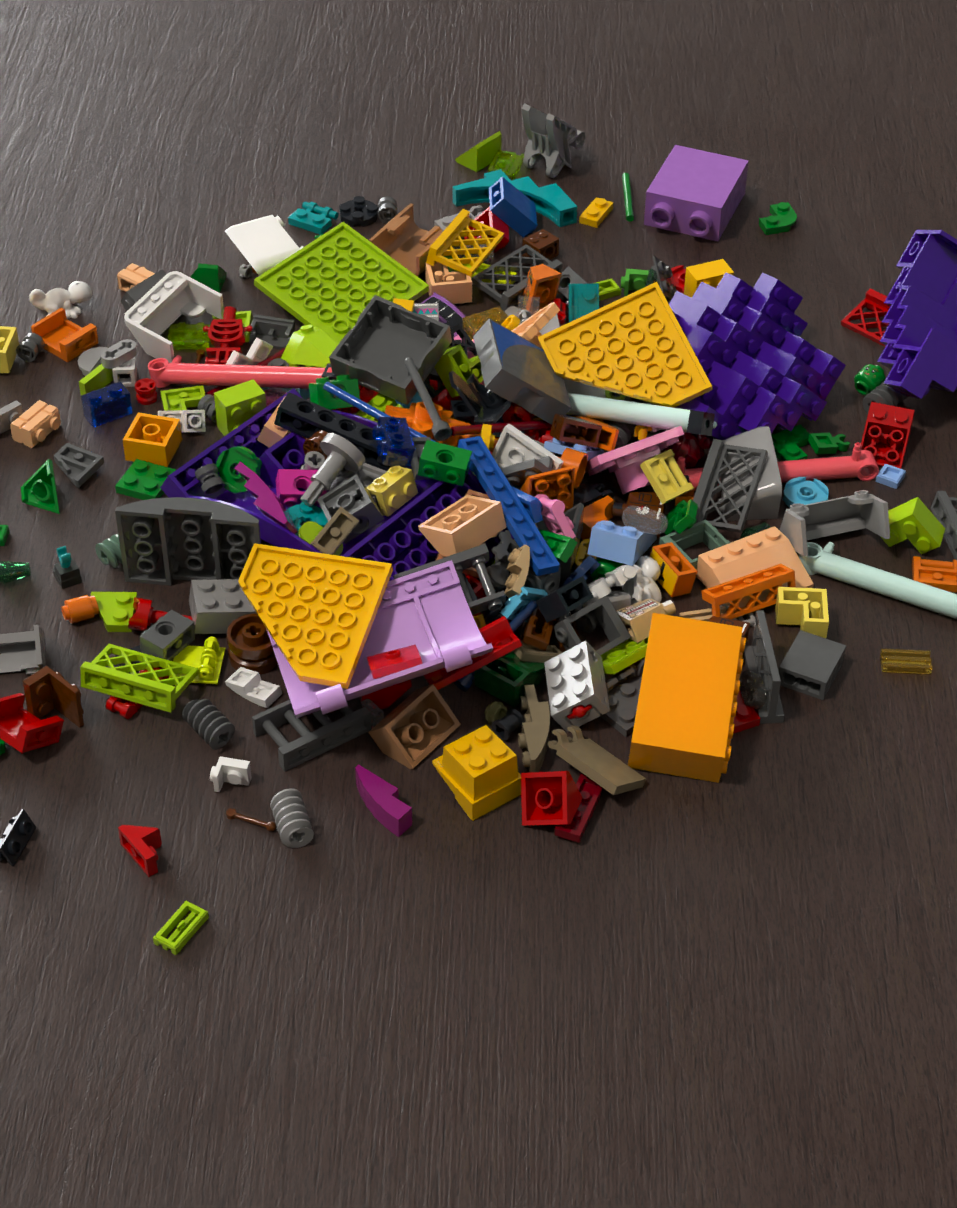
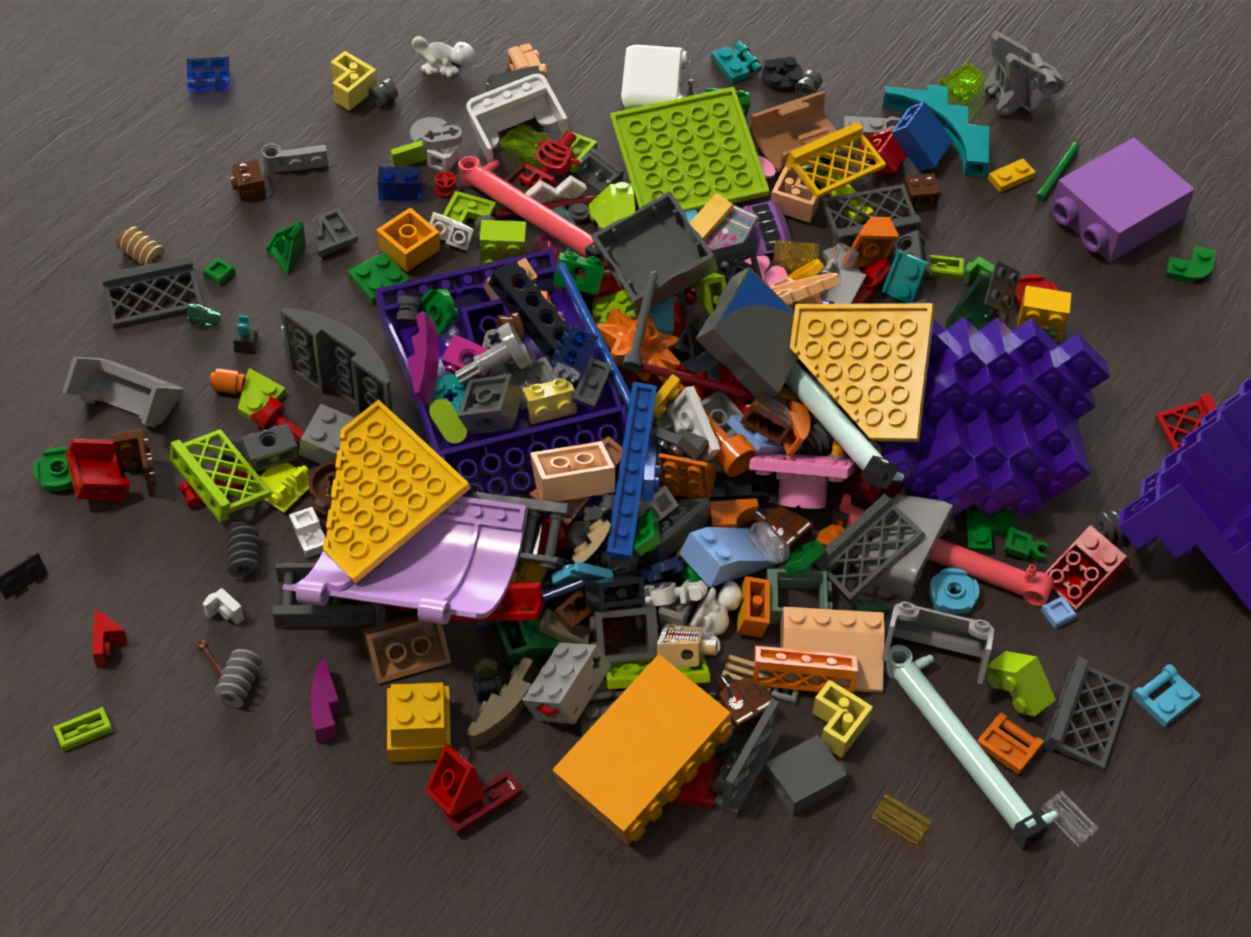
camera: 30 degrees right, 10 degrees up
light nougat brick [10,400,61,448] -> none
orange panel [31,308,99,362] -> none
green slope [190,263,227,293] -> none
dark tan slope [310,506,360,555] -> none
red plate [367,644,423,679] -> none
green brick [418,440,472,486] -> none
lime slope [455,131,502,172] -> none
bright pink plate [535,494,576,539] -> none
dark tan tile [547,725,646,795] -> none
light yellow plate [640,449,694,504] -> none
green head [854,364,886,396] -> none

